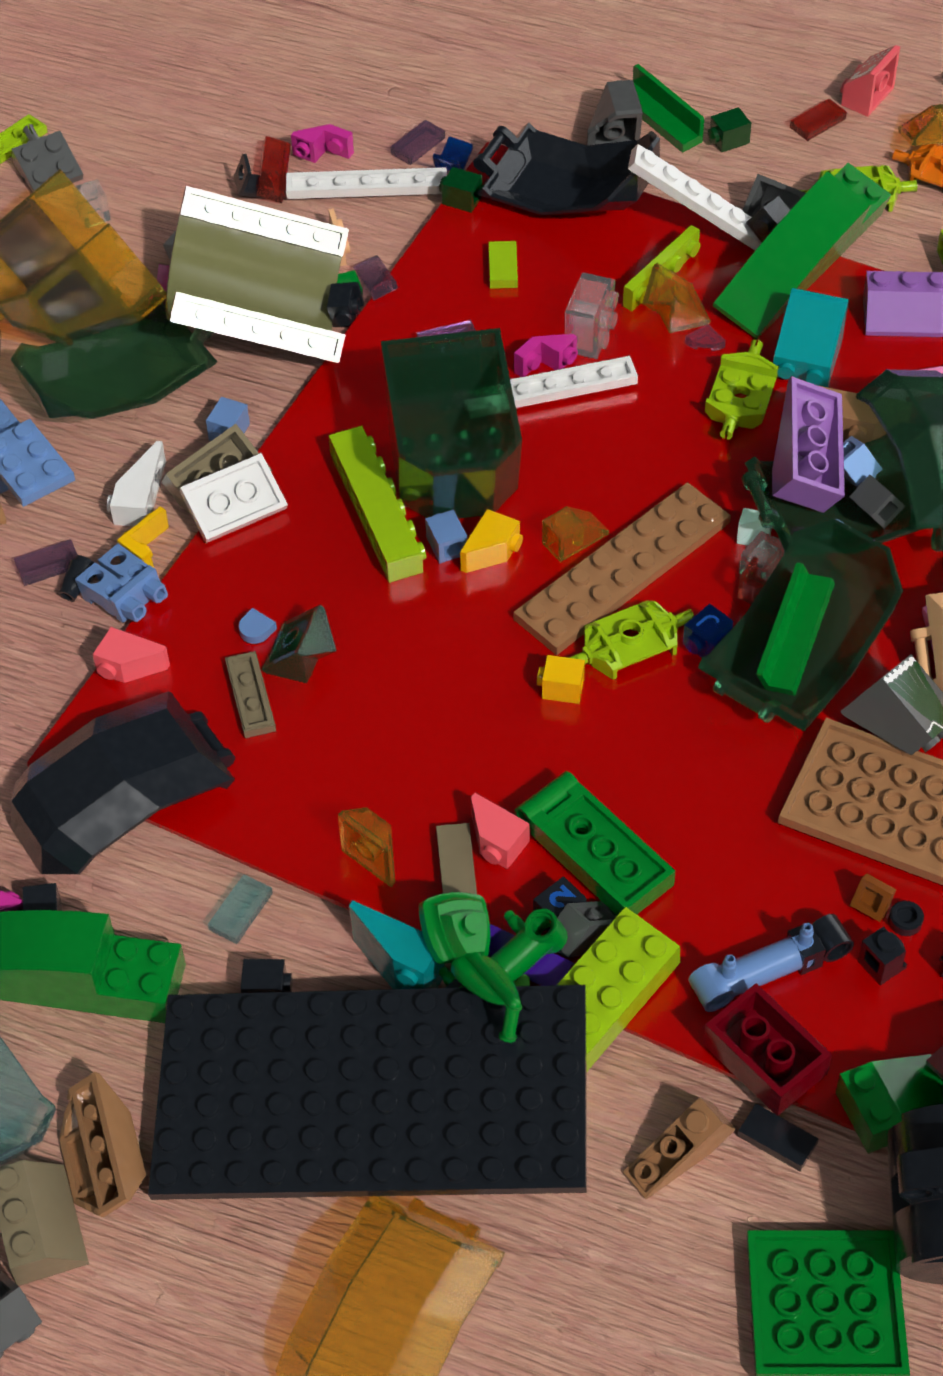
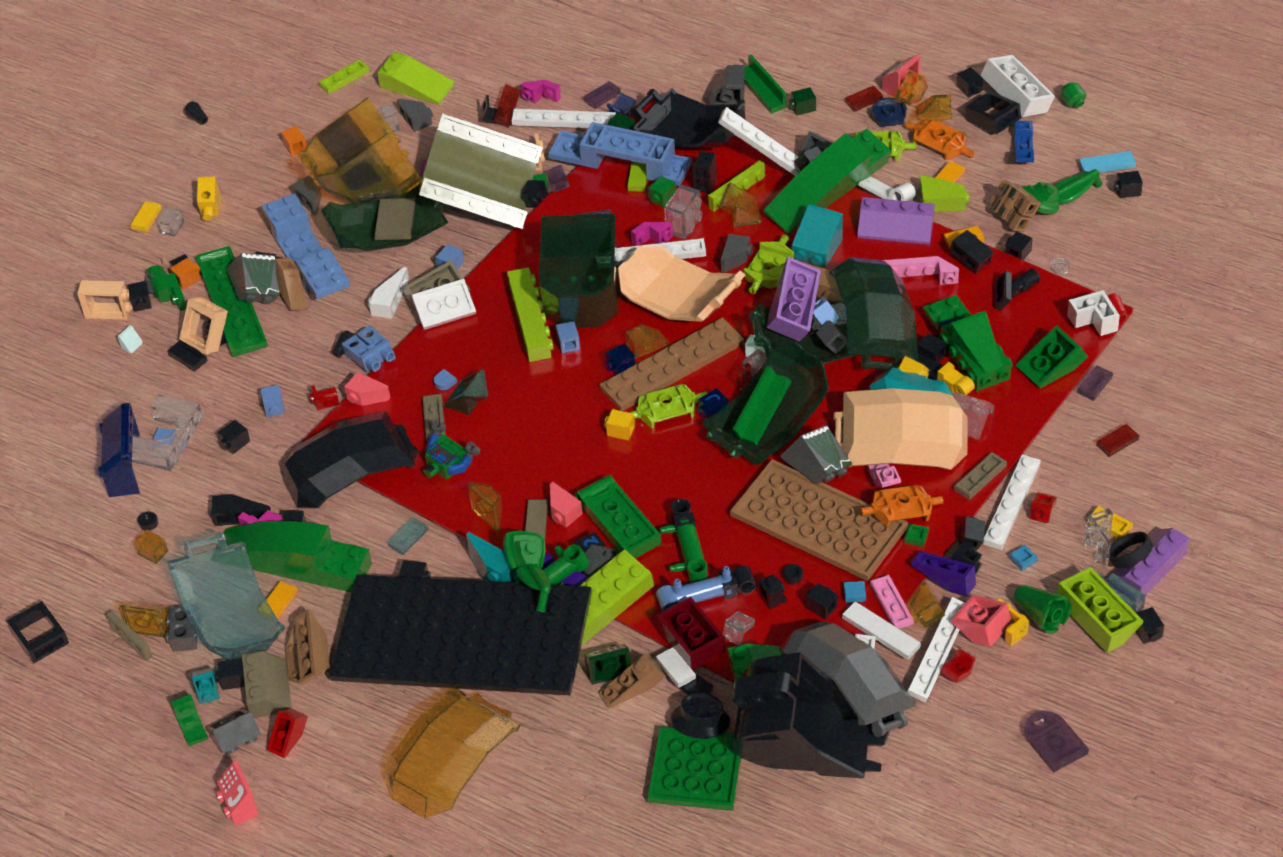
camera: 10 degrees right, 5 degrees down
dark grey plate [12,124,83,198] -> none
clear purple tile [14,539,78,586] -> none
yellow bracket [117,506,169,568] -> none
yellow slope [460,509,523,573] -> none
clear pink tile [685,324,726,351] -> none
dark orange tile [850,874,896,922] -> none
none -> light orange tile [259,581,298,621]
none -> red slope [266,709,308,758]
none -> red bracket [309,385,339,411]
none -> dark tan tile [375,198,416,240]
none -> lime slope [377,52,455,105]
none -> dark grey slope [397,99,433,132]
none -> torso [423,419,480,479]
none -> medium blue bracket [548,122,692,186]
none -> dark green slope [584,644,631,685]
none -> clear blue brick [605,343,635,376]
none -> light nougat windscreen [617,246,745,322]
none -> green brick [649,176,677,208]
none -> white tile [656,647,696,688]
none -> green piece [659,499,708,583]
none -> black wheel [671,693,730,739]
none -> black hinge [692,150,717,194]
none -> dark grey slope [721,234,753,273]
none -> clear bracket [723,611,755,645]
none -> white door [859,176,916,201]
none -> dark blue plate [872,98,907,127]
none -> clear yellow slope [894,71,928,105]

